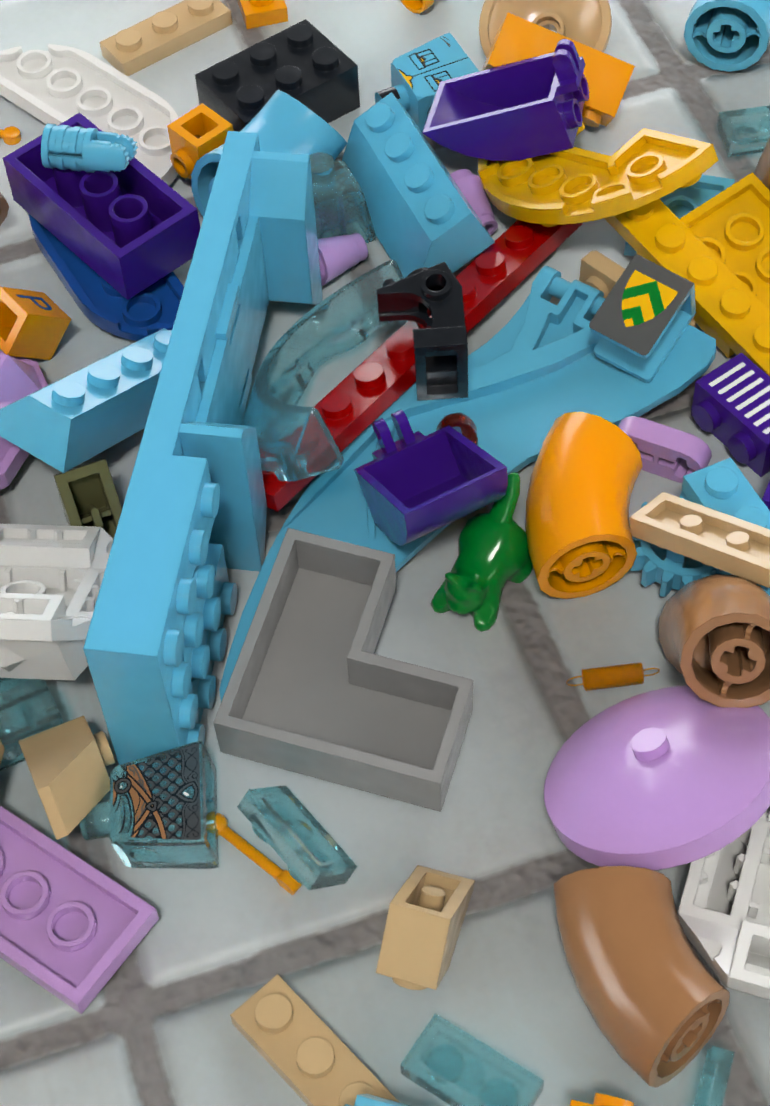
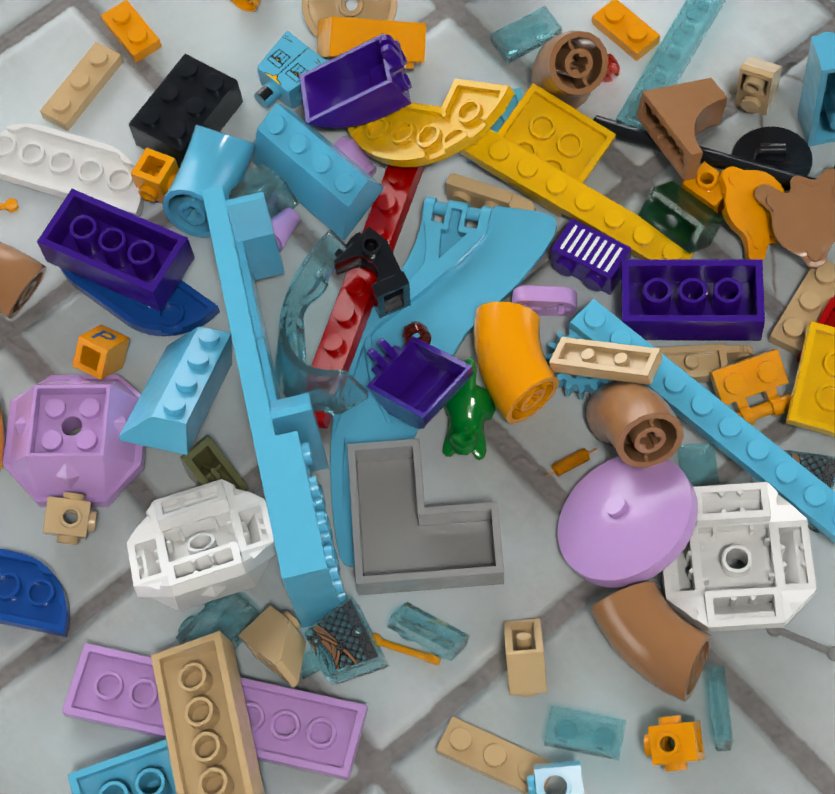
camera: 15 degrees left, 10 degrees up
medium azure hinge [41,123,138,173] -> none
piece [589,254,696,383] -> none

